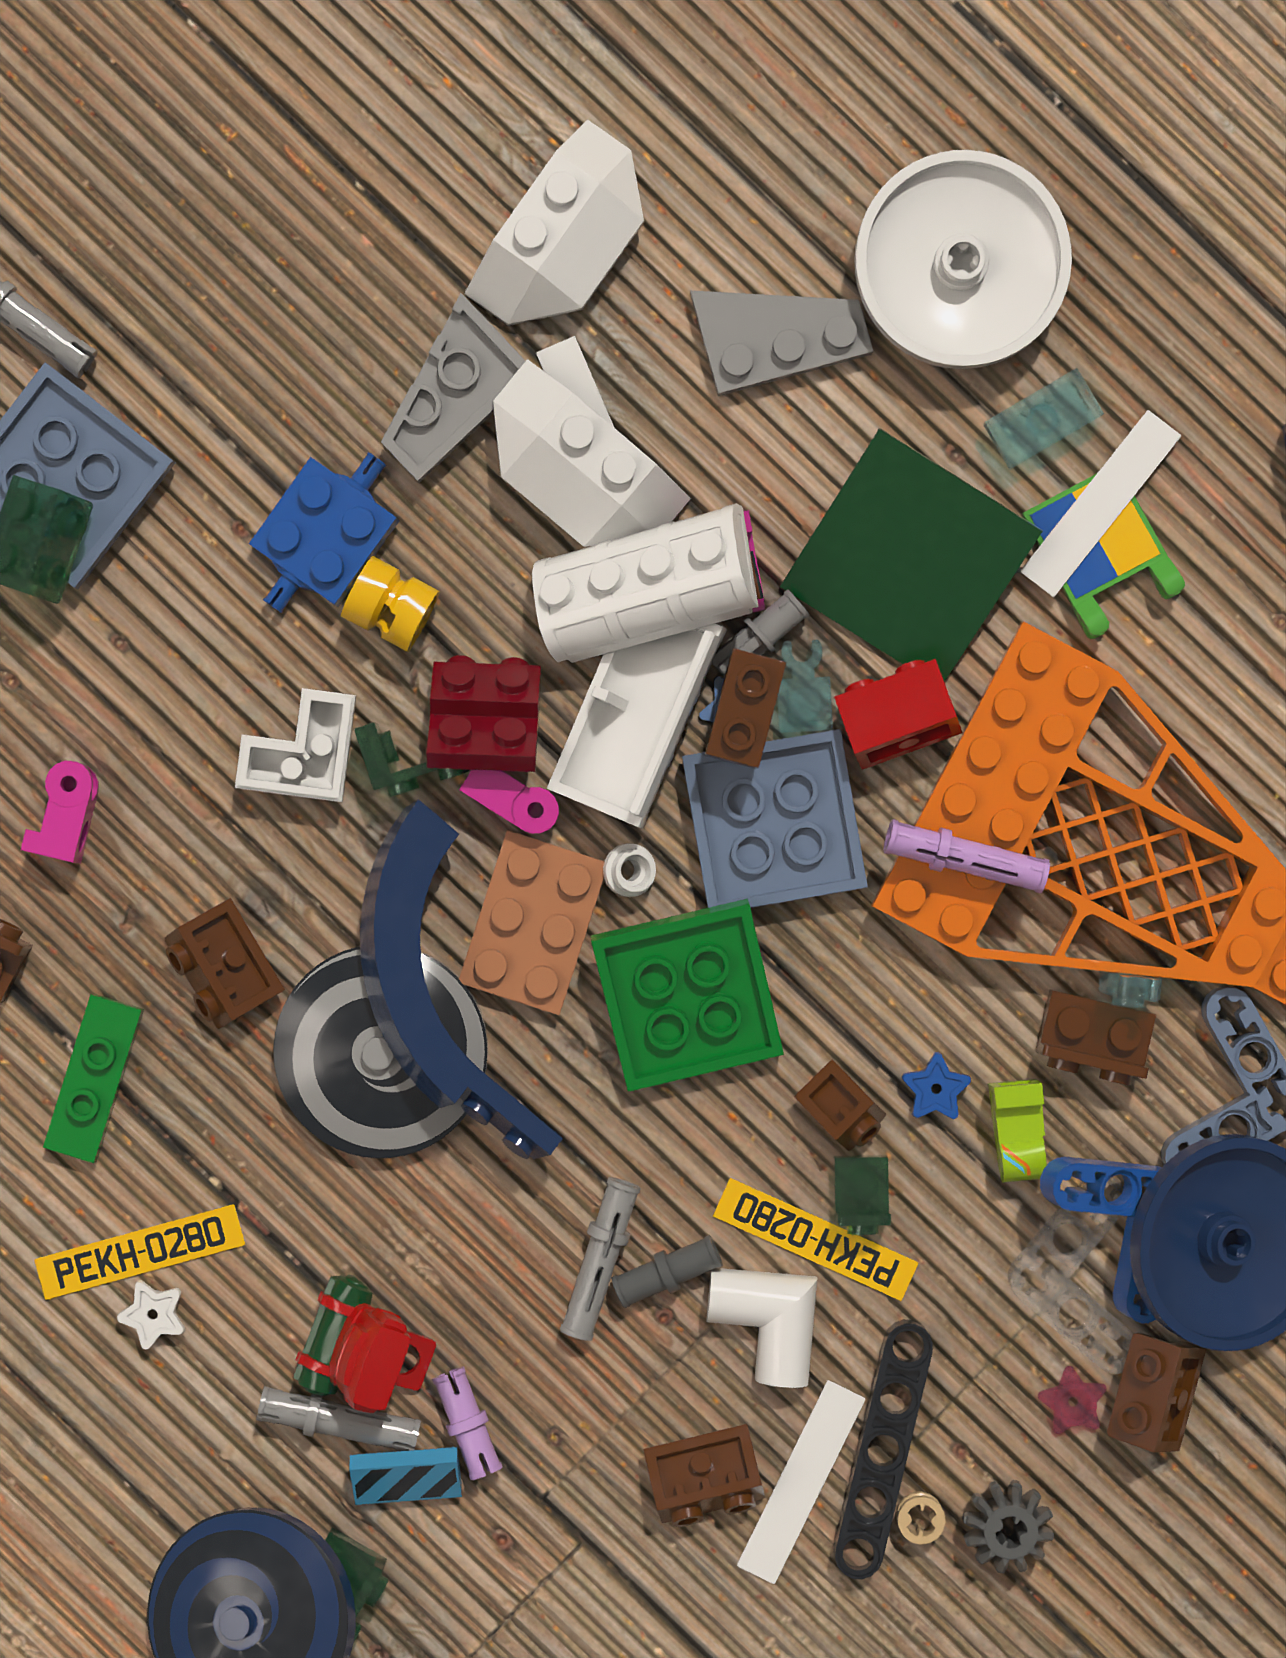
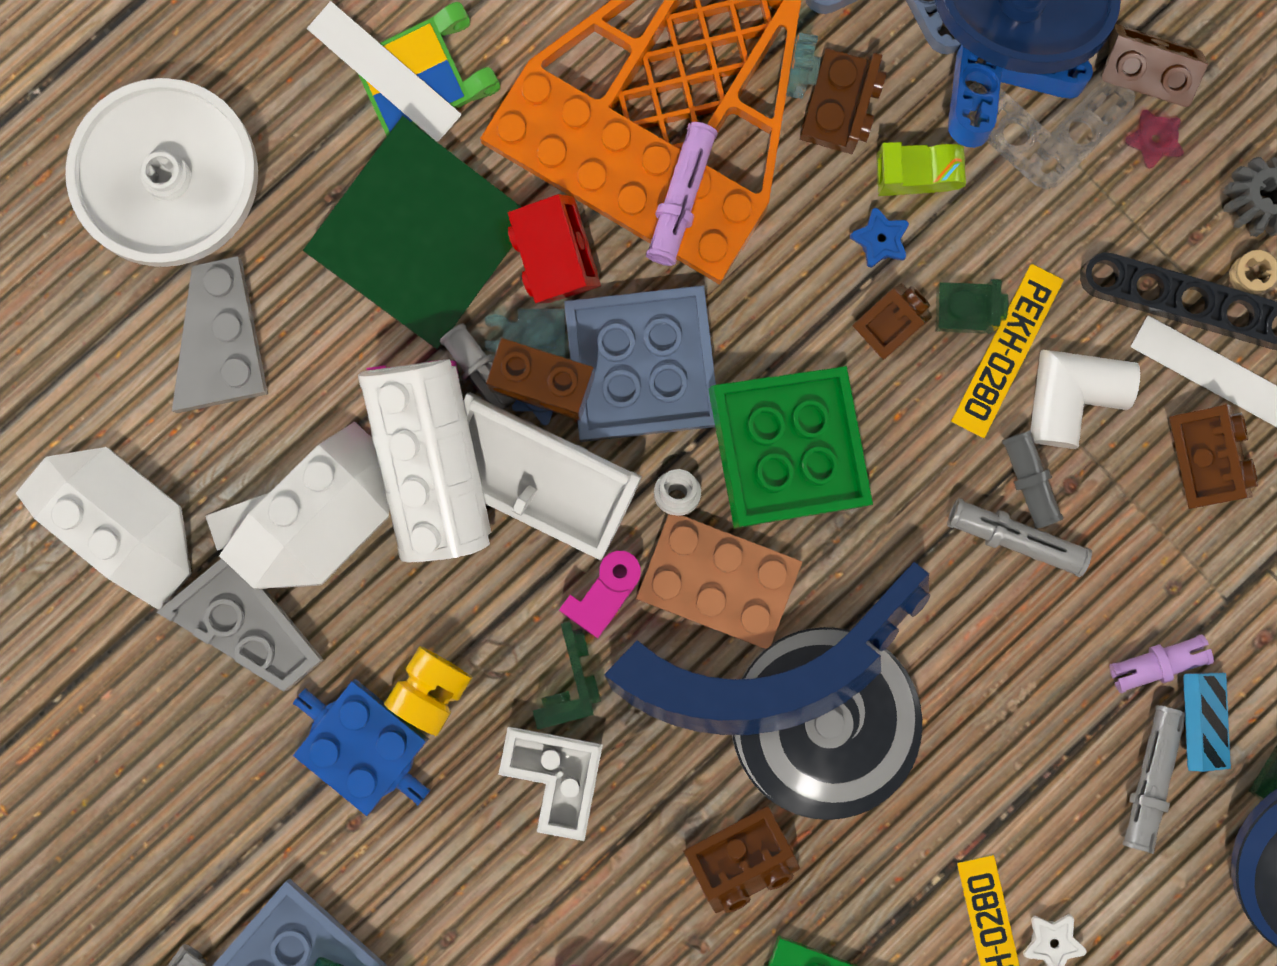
camera: 90 degrees left, 5 degrees down
red piece [293,1275,436,1413] -> none
dark red plate [426,655,541,772] -> none
clear light blue plate [983,368,1104,470] -> none

